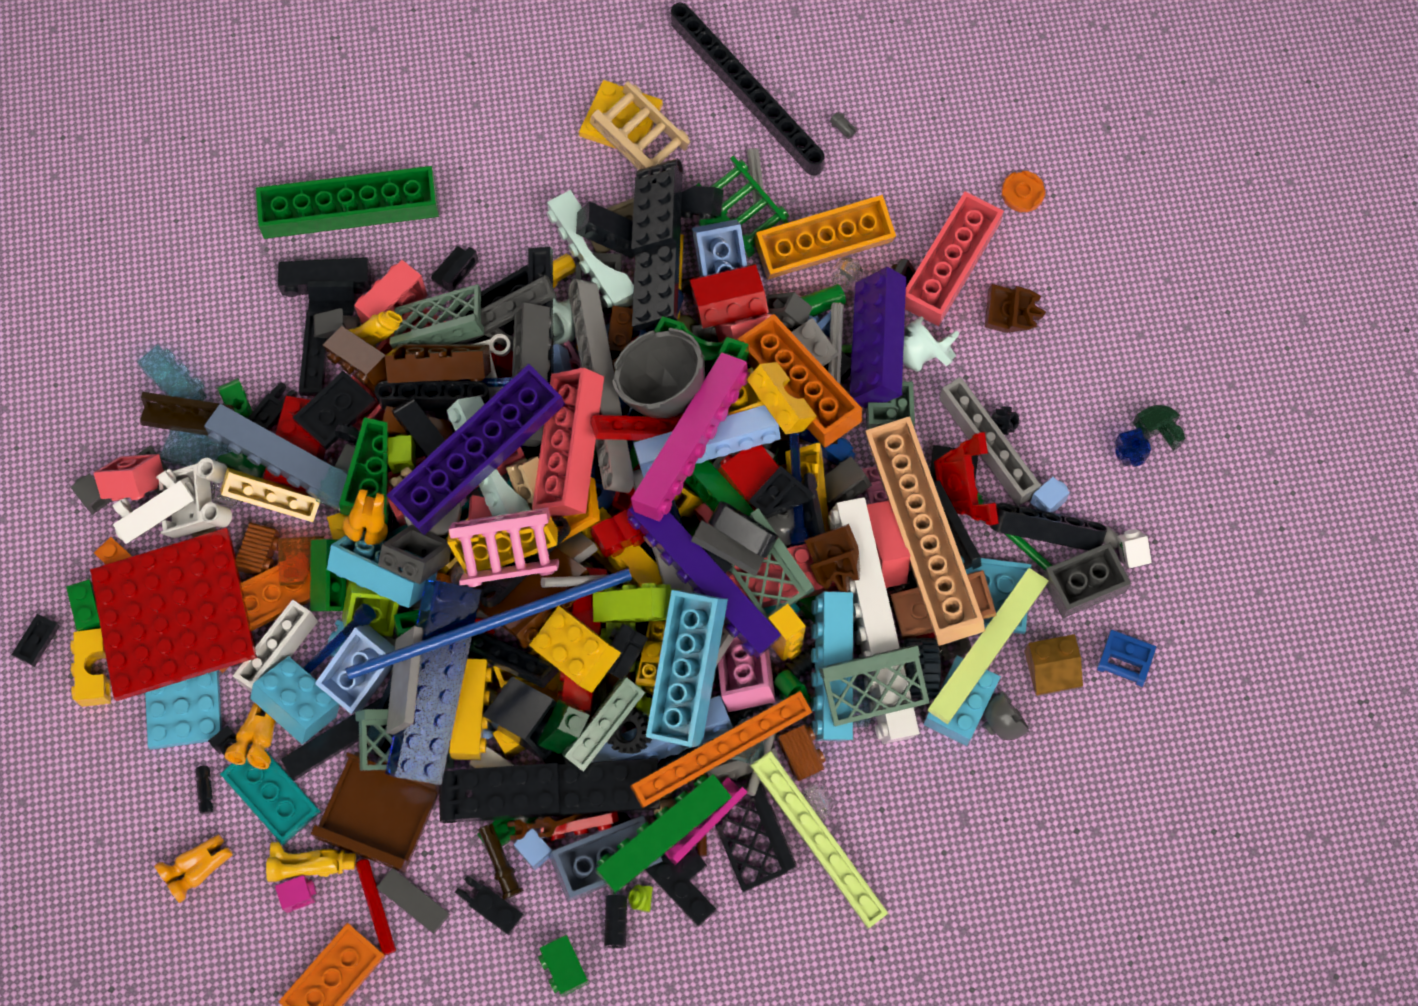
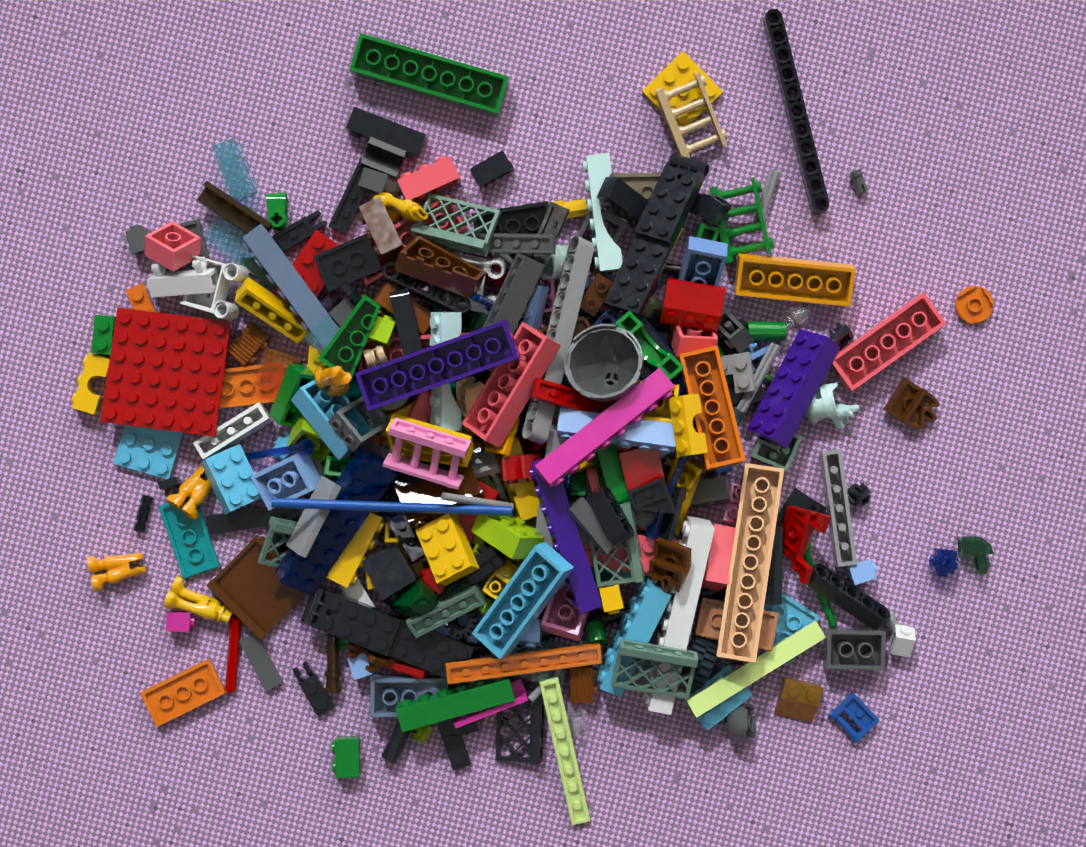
camera: 25 degrees right, 20 degrees up
black plate [11,614,60,667] -> none

